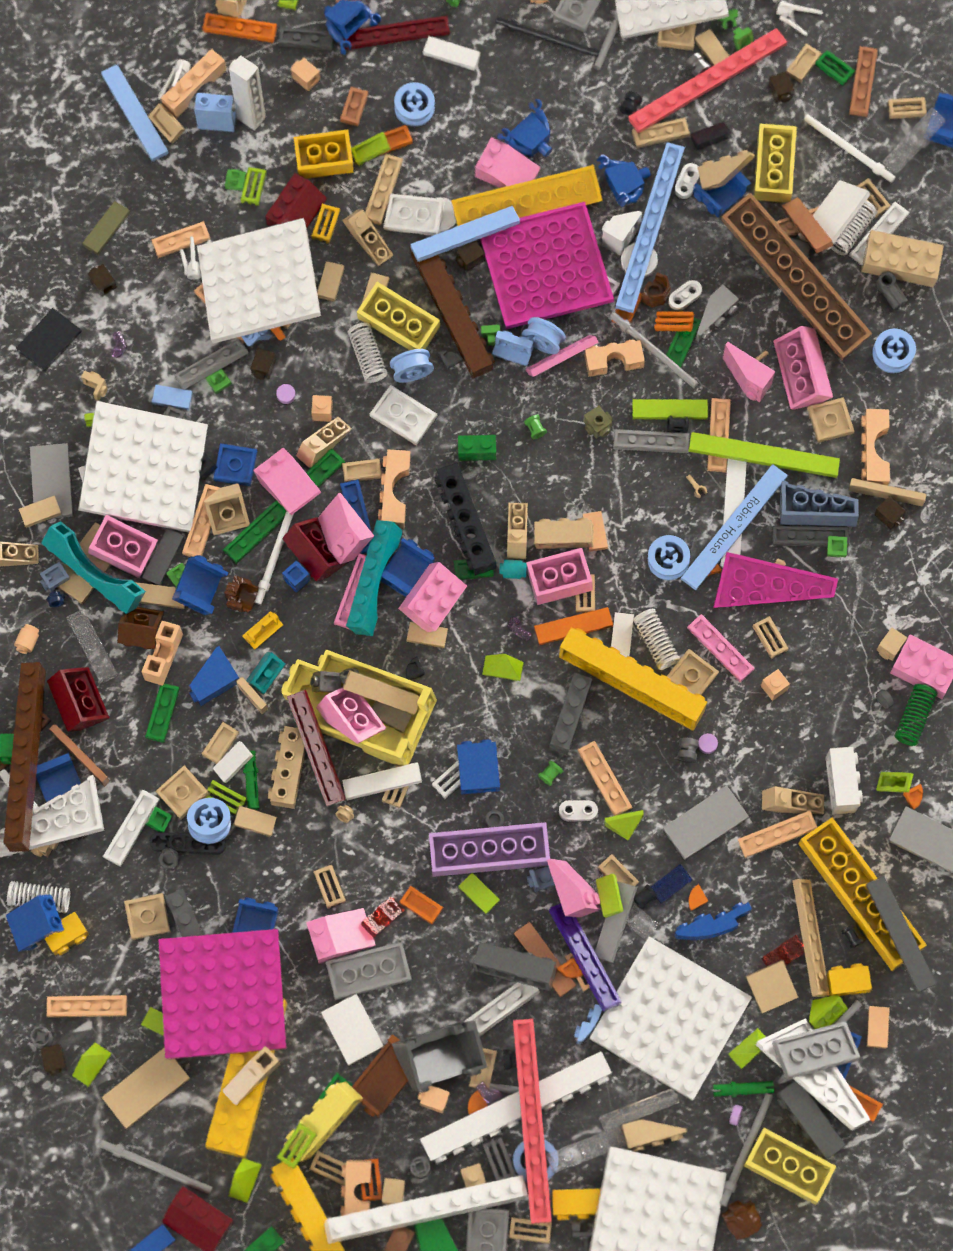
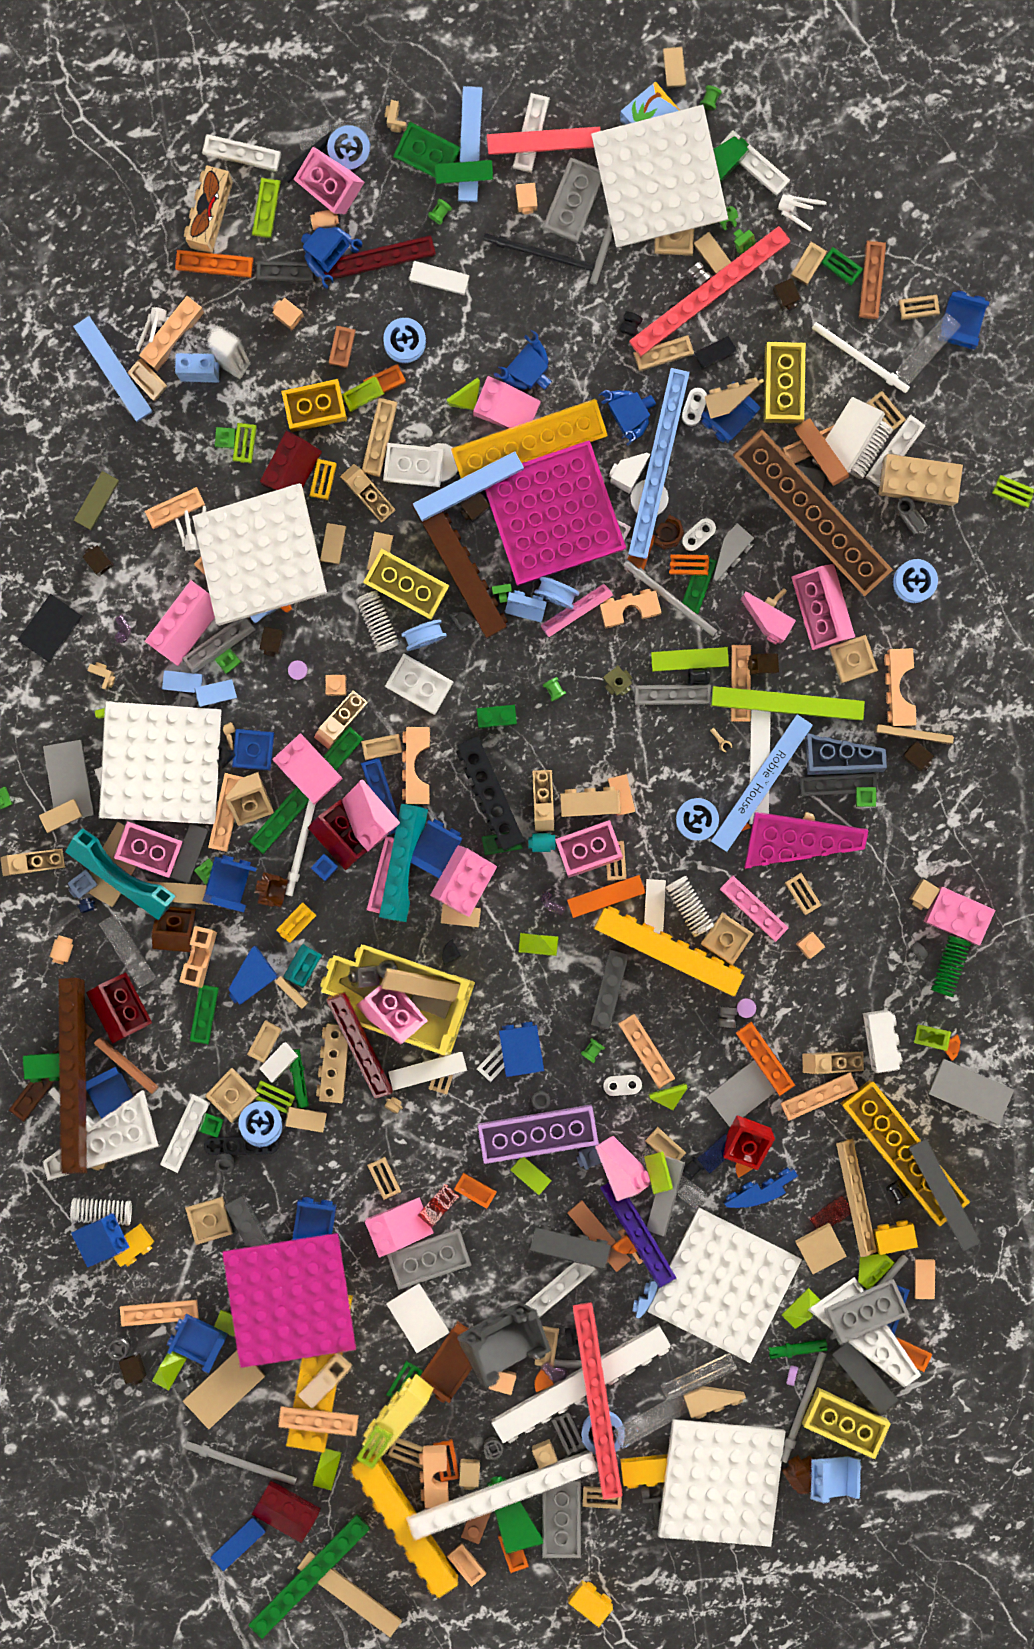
camera: 10 degrees left, 15 degrees up
none -> bright pink slope [145,580,215,666]
none -> blue panel [167,1314,228,1373]
none -> light blue tile [194,679,237,707]
none -> tan hand [223,722,235,750]
none -> light nougat tile [278,1406,359,1436]
none -> lime slope [446,377,480,410]
none -> red slope [723,1115,775,1170]
none -> orange tile [735,1022,795,1096]
none -> dark brown brick [748,653,779,675]
none -> light blue panel [811,1456,861,1503]

